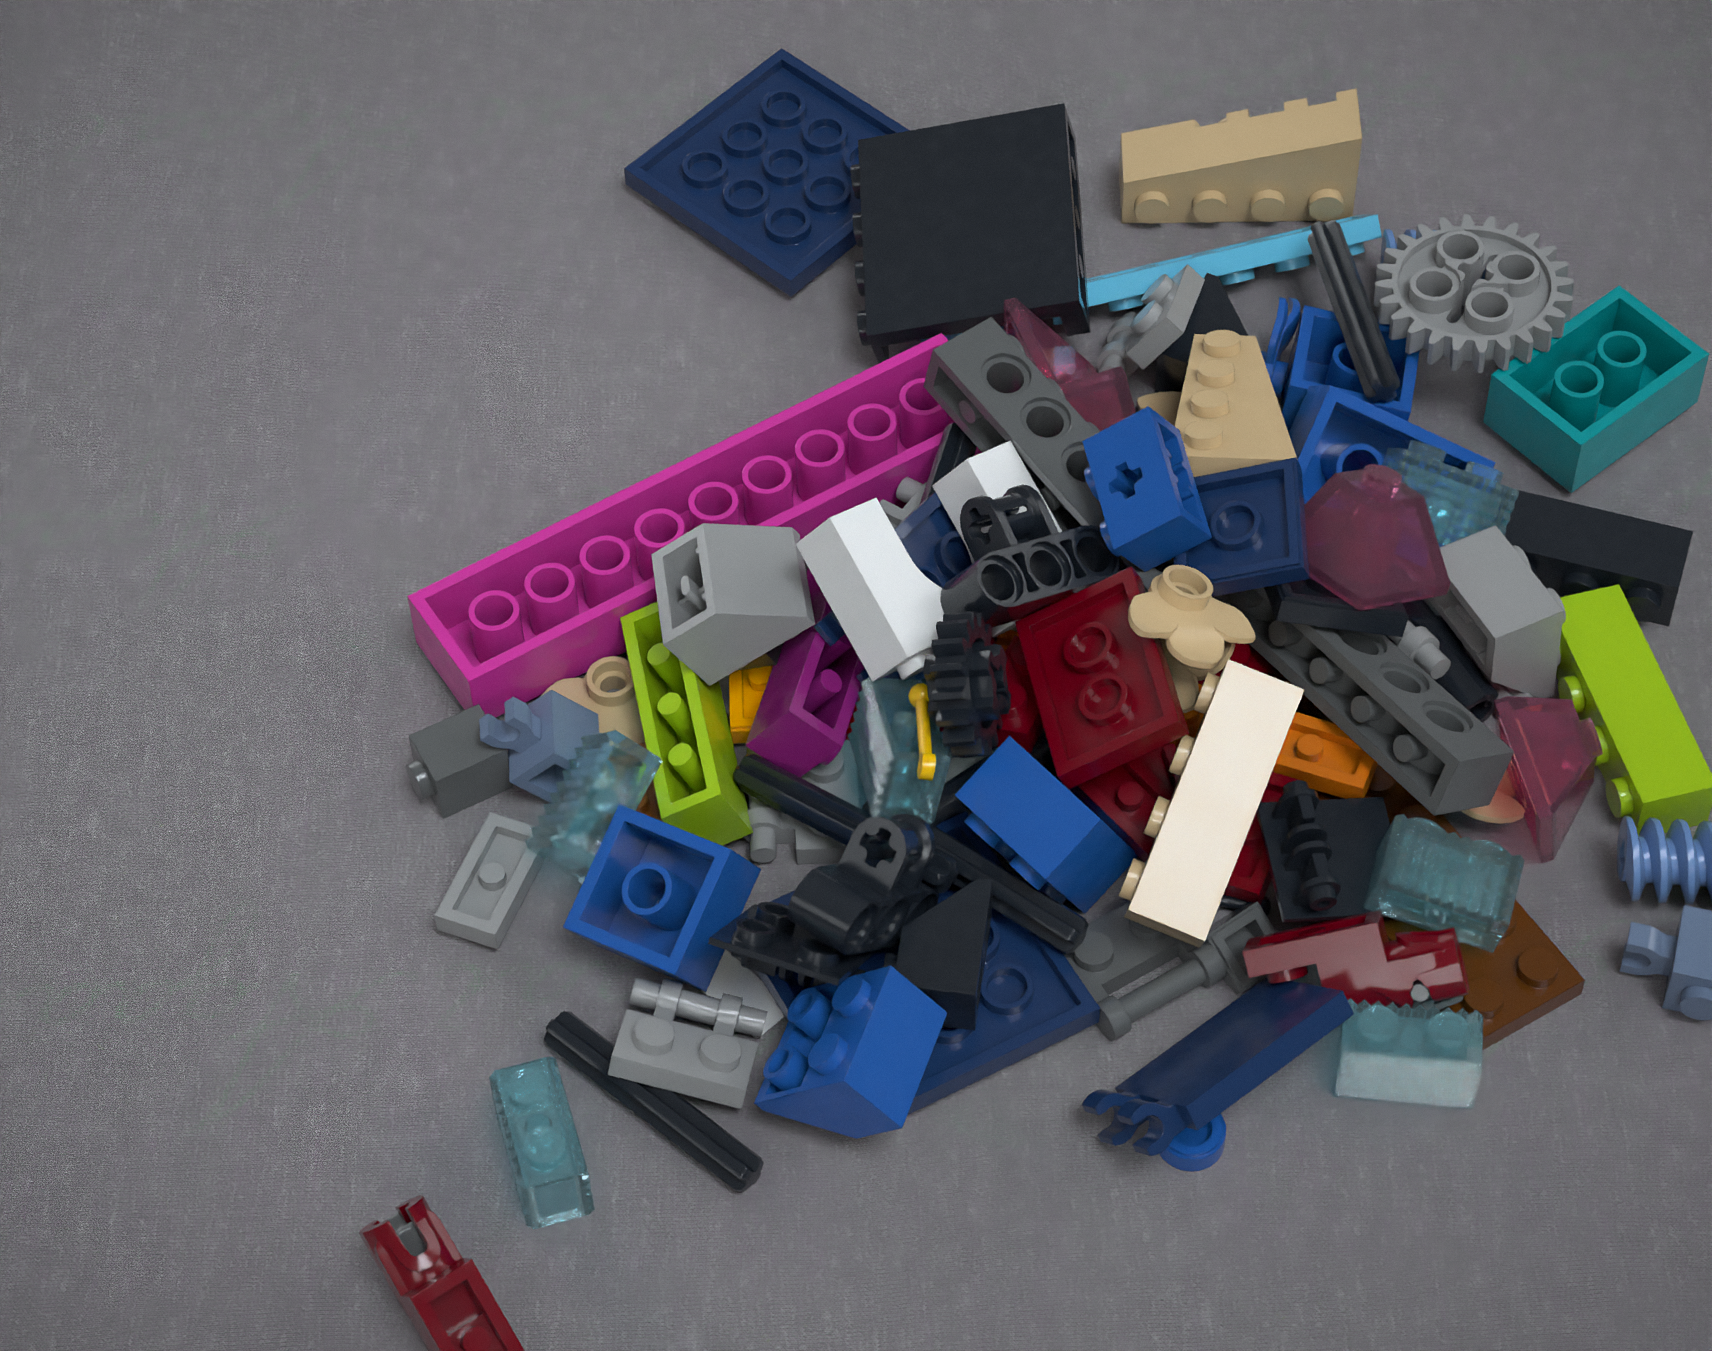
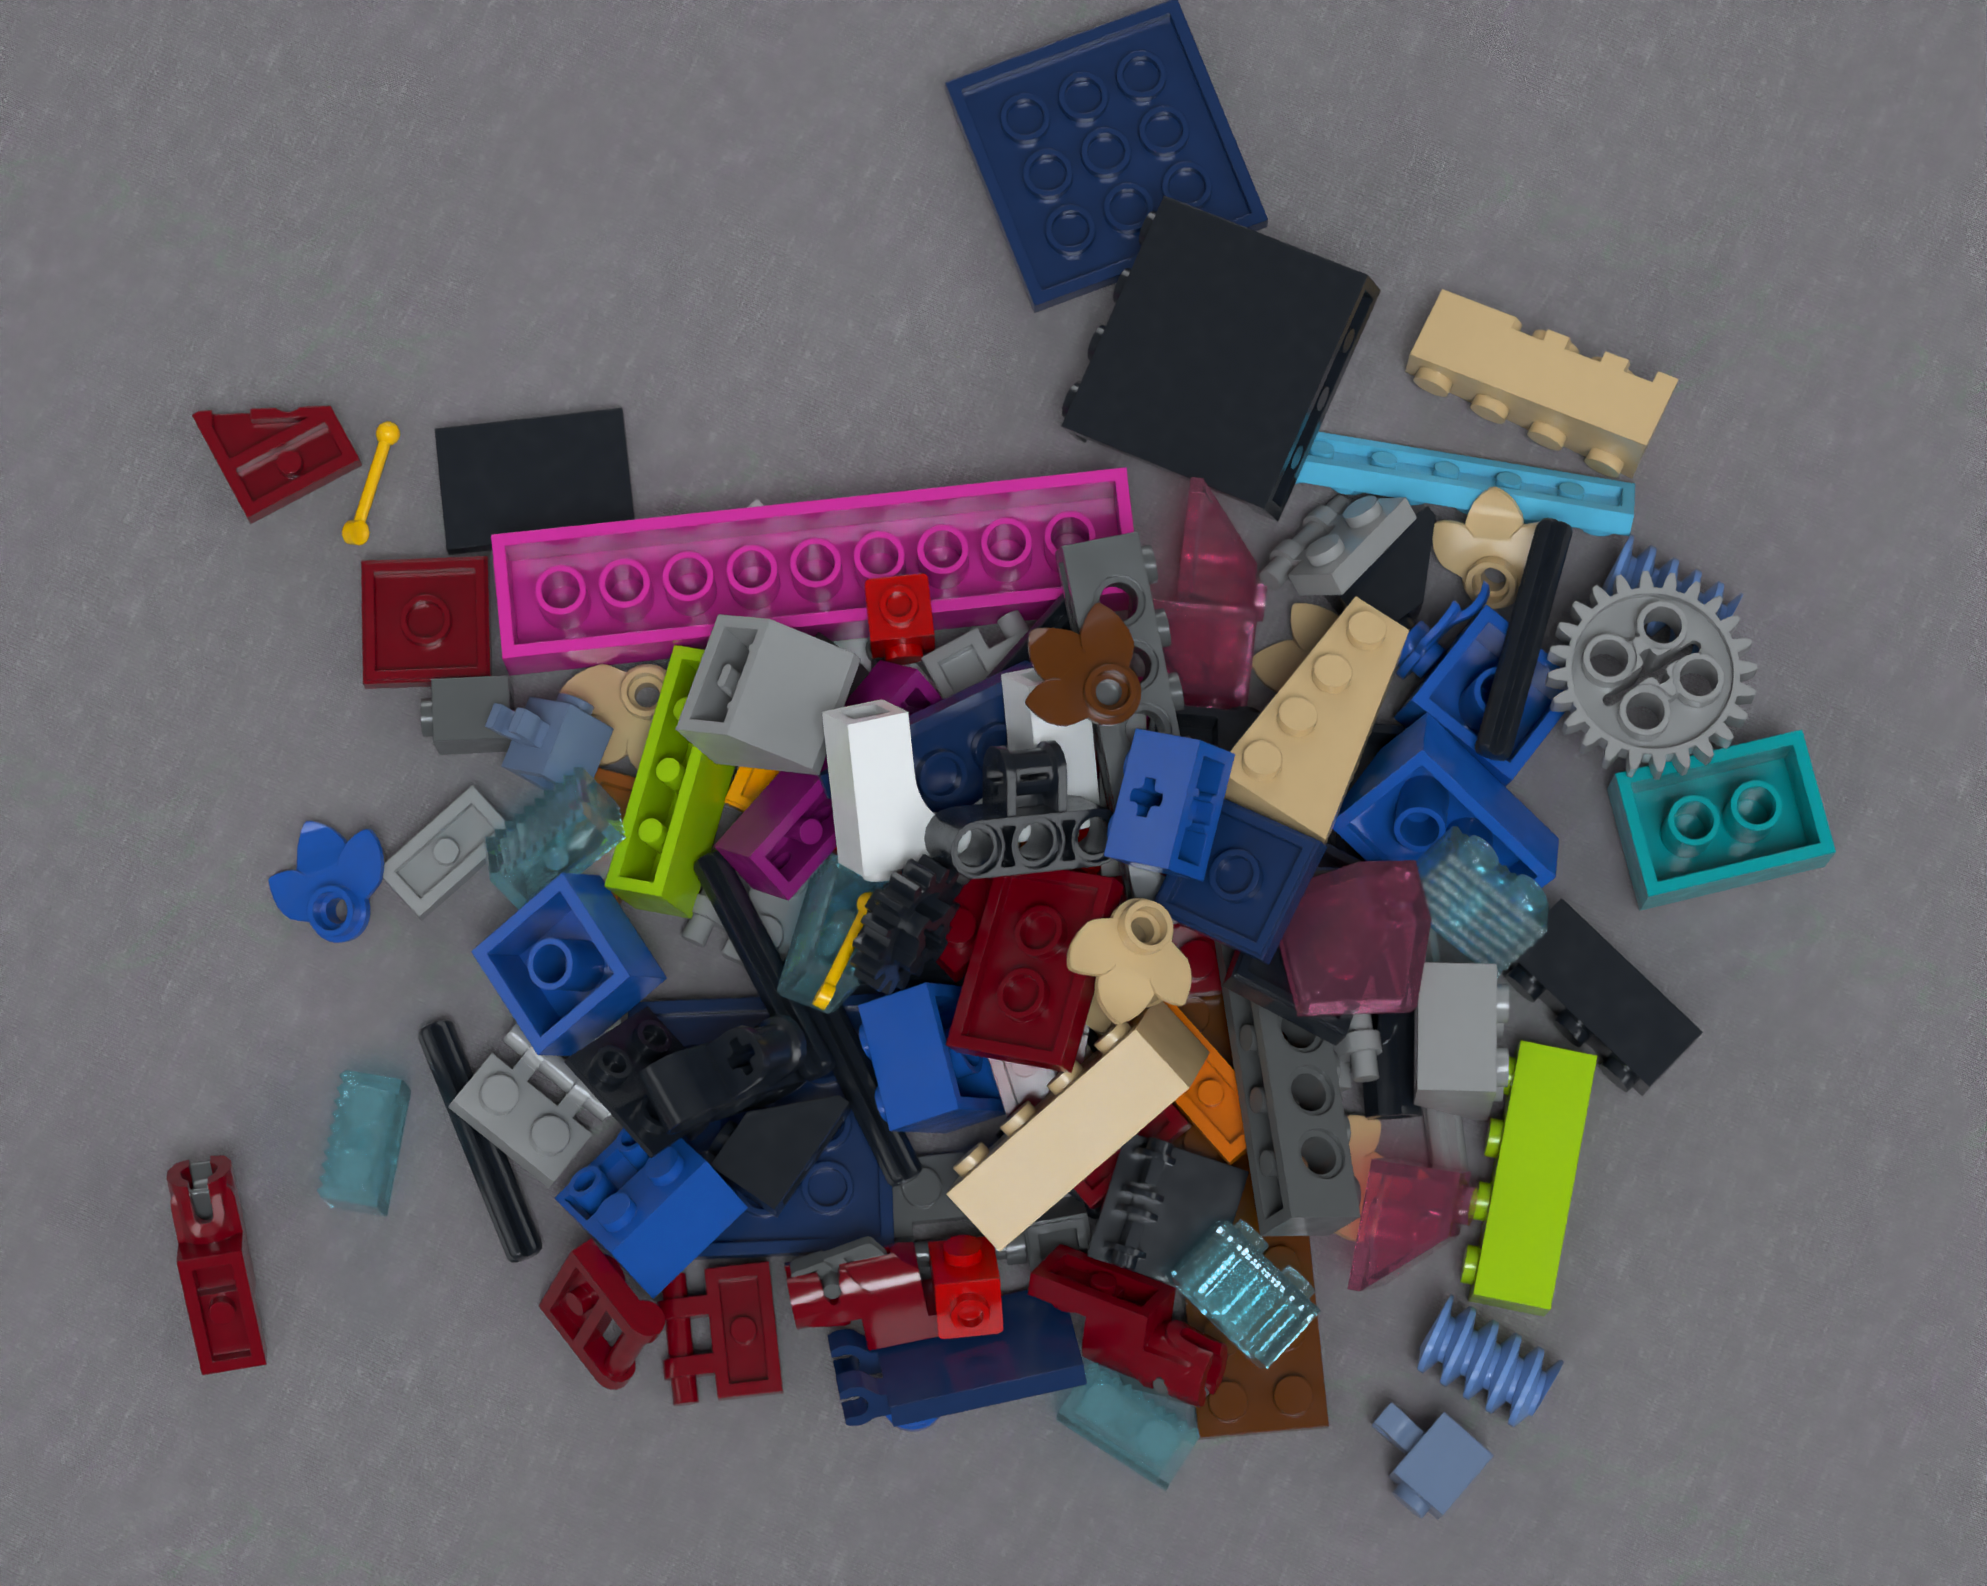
camera: 25 degrees right, 25 degrees up
none -> dark red wing [192,406,362,524]
none -> blue plate [268,821,384,943]
none -> yellow hinge [342,421,400,545]
none -> dark red plate [361,556,492,689]
none -> black tile [435,407,635,555]
none -> dark red plate [539,1238,665,1390]
none -> dark red plate [656,1262,784,1406]
none -> dark red plate [784,1236,938,1351]
none -> red bracket [864,573,935,665]
none -> red bracket [928,1235,1003,1339]
none -> reddish brown plate [1025,603,1141,727]
none -> tan plate [1432,486,1539,609]

